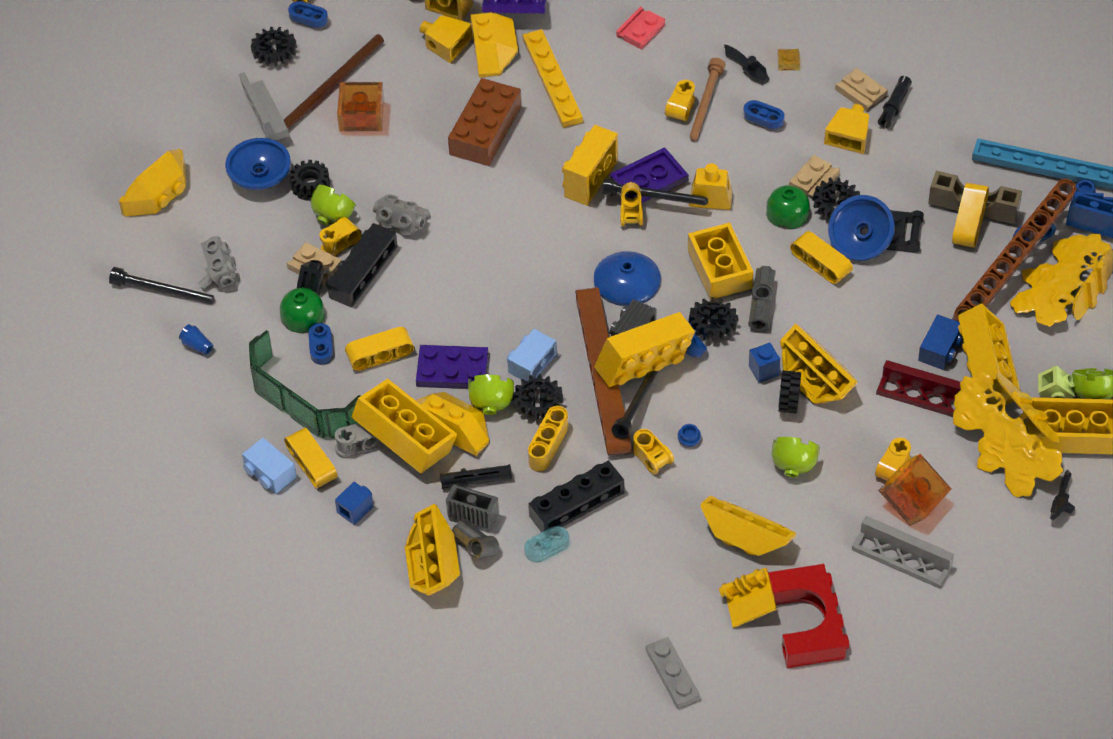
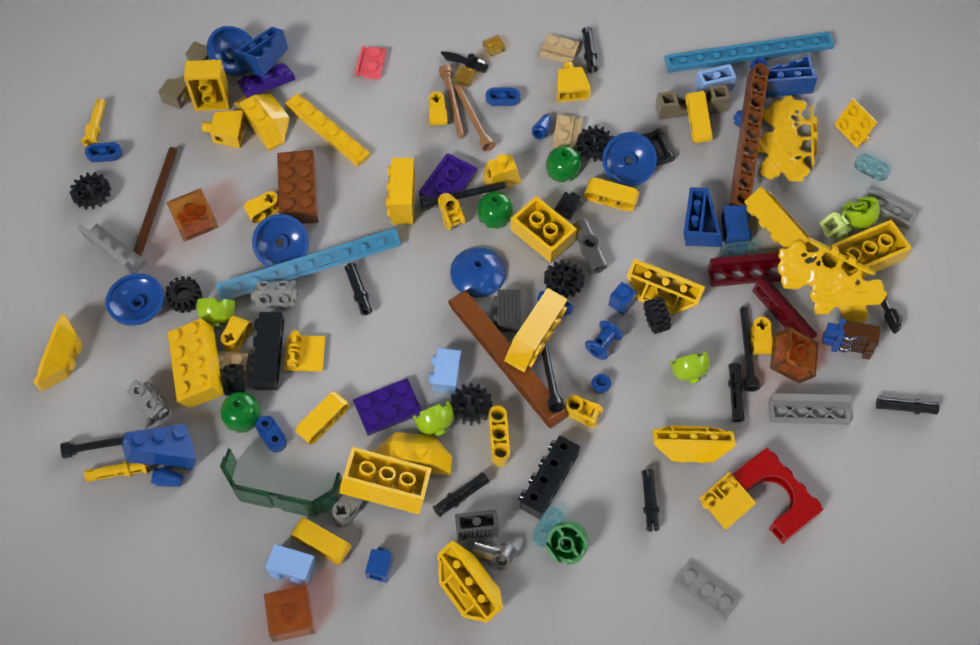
camera: 30 degrees left, 10 degrees up
none -> yellow pin [84,459,150,483]
none -> blue wedge [121,424,197,470]
none -> yellow brick [167,318,224,409]
none -> dark azure plate [215,227,401,300]
none -> yellow piece [244,191,279,223]
none -> blue dish [252,214,309,267]
none -> clear orange brick [264,585,316,642]
none -> yellow hinge [283,330,326,372]
none -> black pin [344,263,373,315]
none -> clear yellow plate [453,65,476,87]
none -> medium nougat piece [455,84,495,152]
none -> green cylinder [477,191,514,229]
none -> blue cone [532,114,552,140]
none -> green cylinder [546,521,589,565]
none -> black bracket [554,191,583,220]
none -> blue hose [585,321,623,360]
none -> black pin [641,469,660,532]
none -> blue wedge [684,187,723,247]
none -> light blue brick [695,64,737,91]
none -> clear light blue plate [719,241,757,257]
none -> black pin [728,363,745,422]
none -> black piece [740,306,760,392]
none -> dark red fence [752,278,817,347]
none -> hips [821,319,880,360]
none -> black pin [876,396,939,415]

